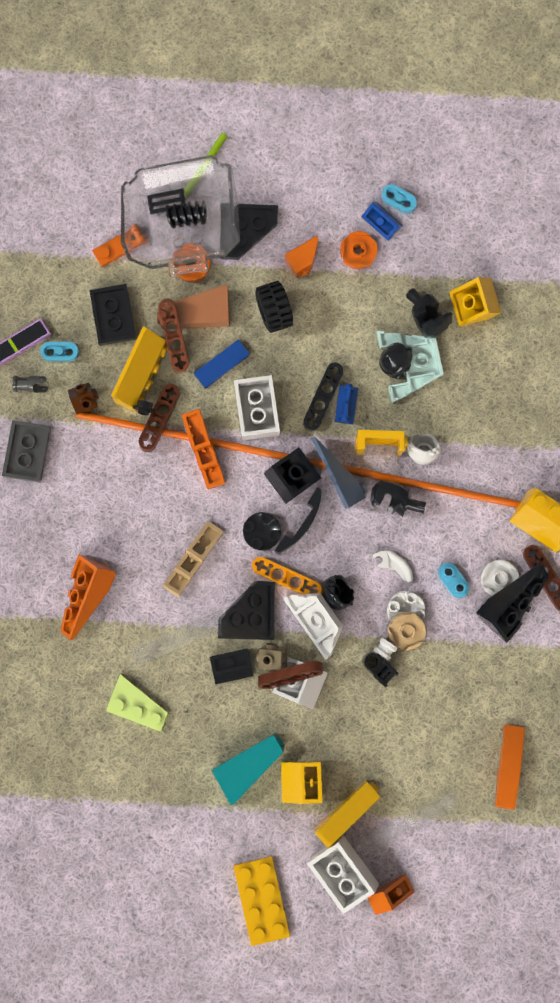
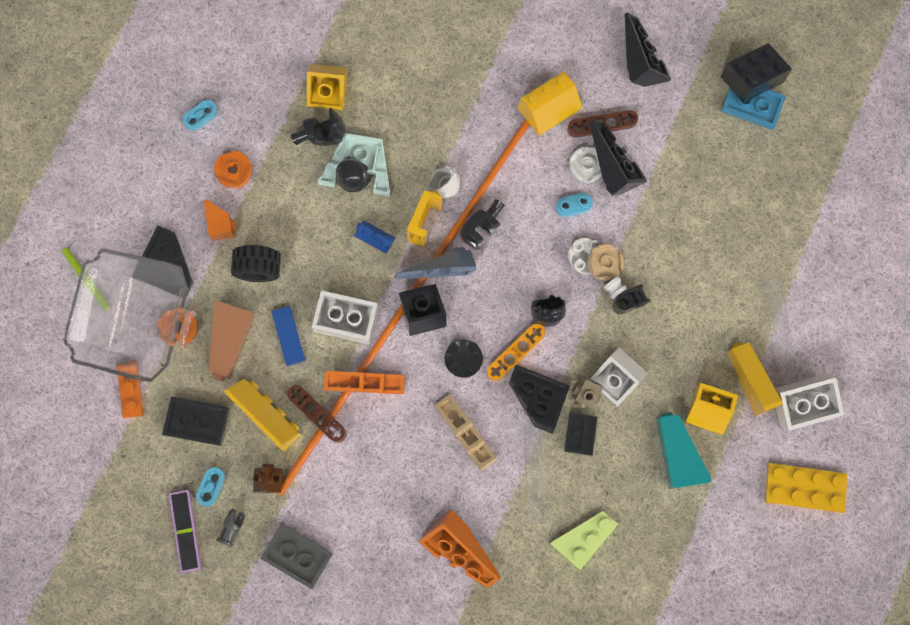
camera: 70 degrees left, 5 degrees down
black plate [133,400,156,416] -> none
black tile [147,188,187,215] -> none
copper beam [158,298,189,372] -> none
black piece [166,200,207,228] -> none
copper beam [258,661,323,689] -> none
black slope [275,488,321,554] -> none
white wing [283,593,343,660] -> none
black beam [303,362,343,431] -> none
blue slope [361,202,403,241] -> none
orange slope [367,874,414,915] -> none
white piece [372,551,413,583] -> none
orange slope [495,724,525,810] -> none

